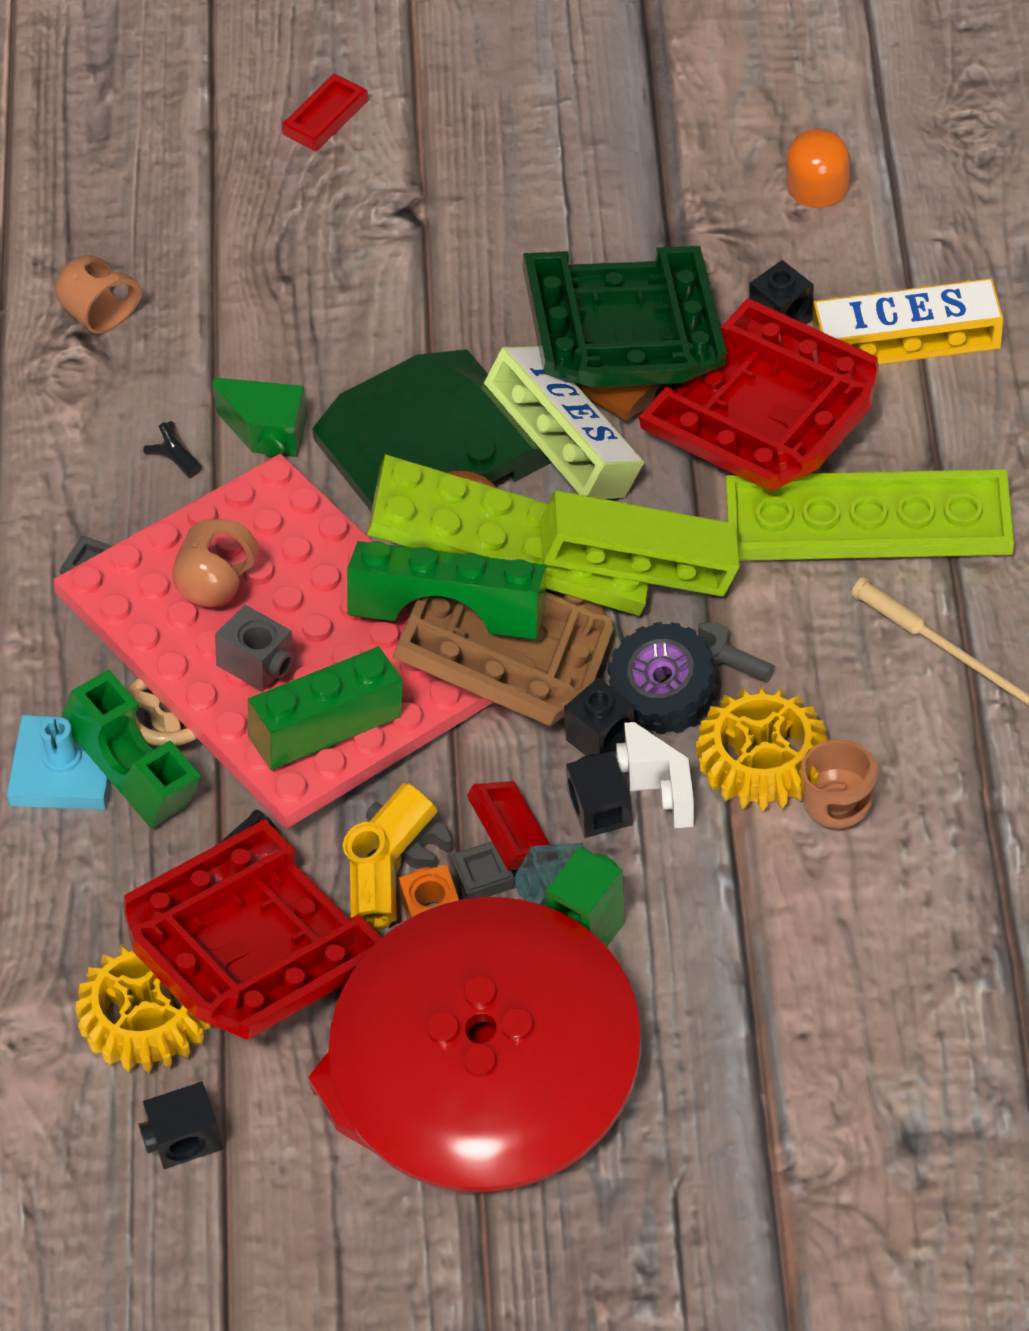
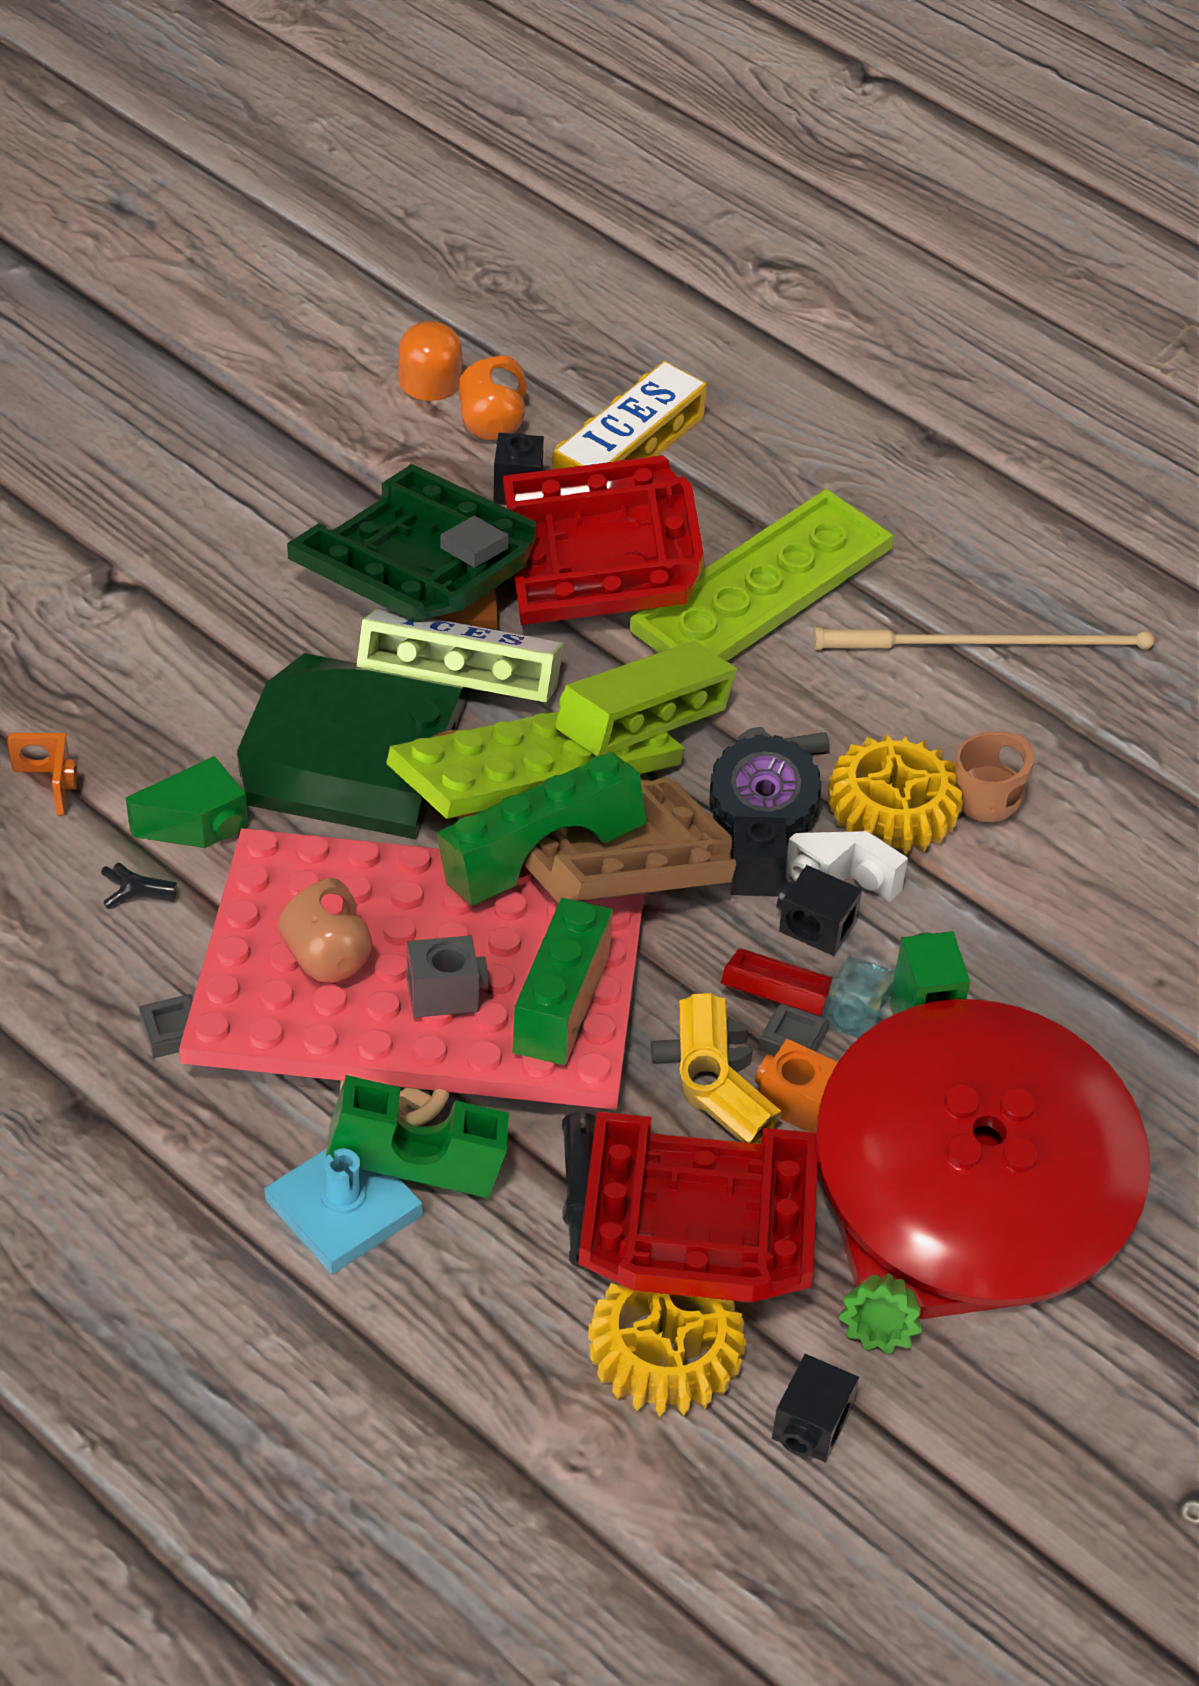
camera: 50 degrees left, 5 degrees down
none -> orange bracket [7,733,78,815]
none -> dark grey tile [441,516,508,568]
none -> orange helmet [458,355,527,441]
none -> bright green piece [839,1273,922,1354]

